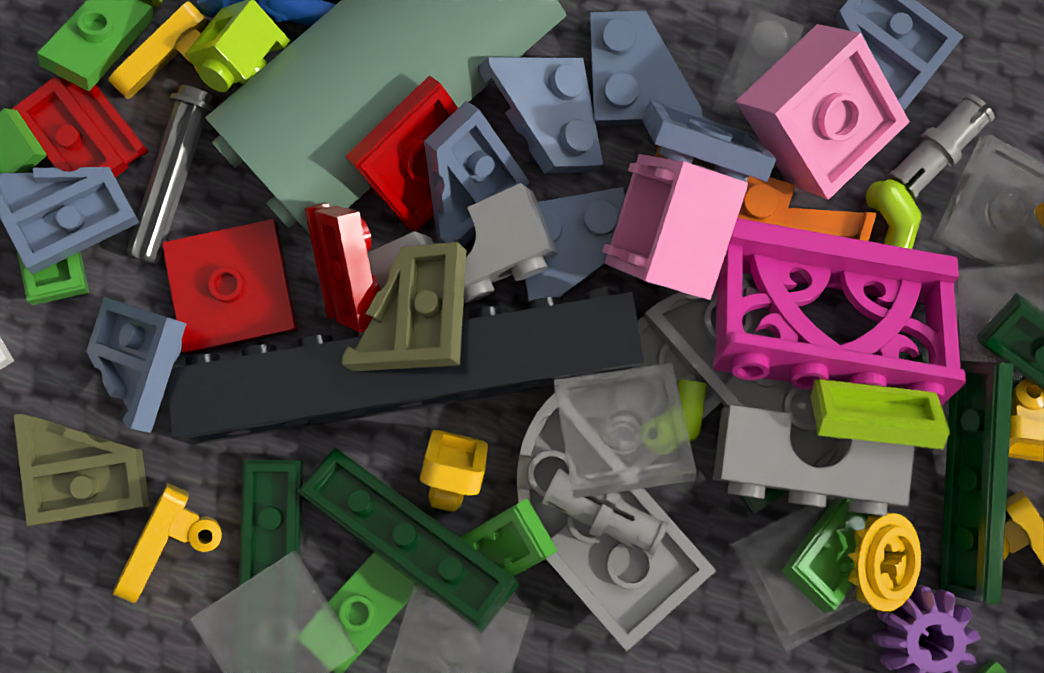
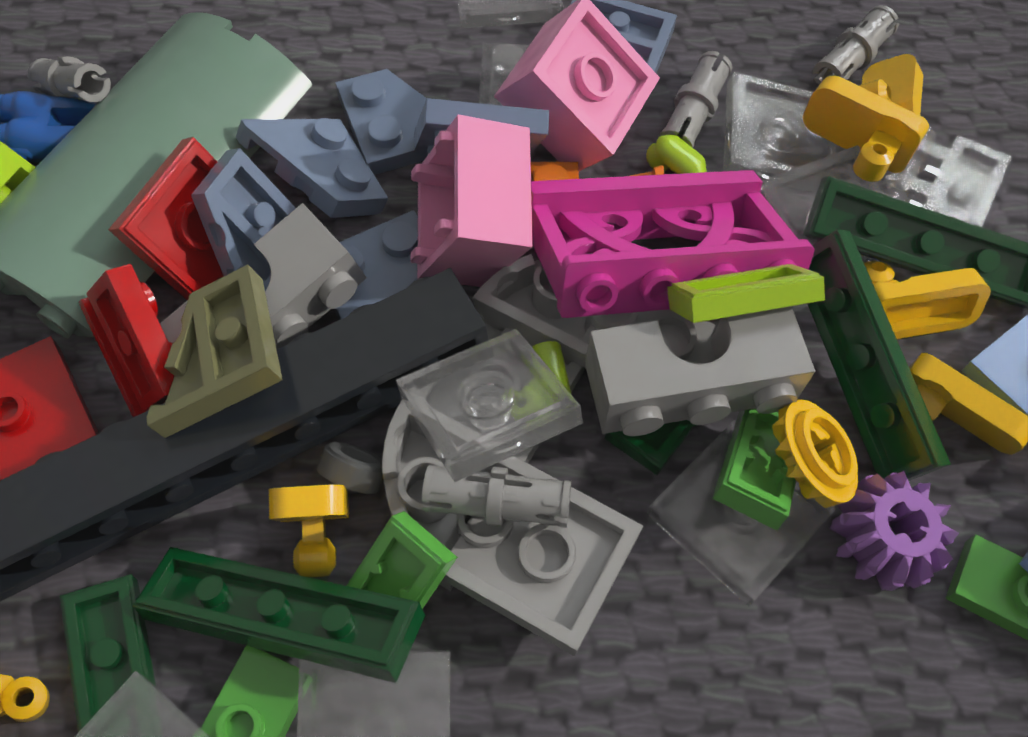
camera: 25 degrees left, 20 degrees down
none -> dark grey tile [316,442,384,494]

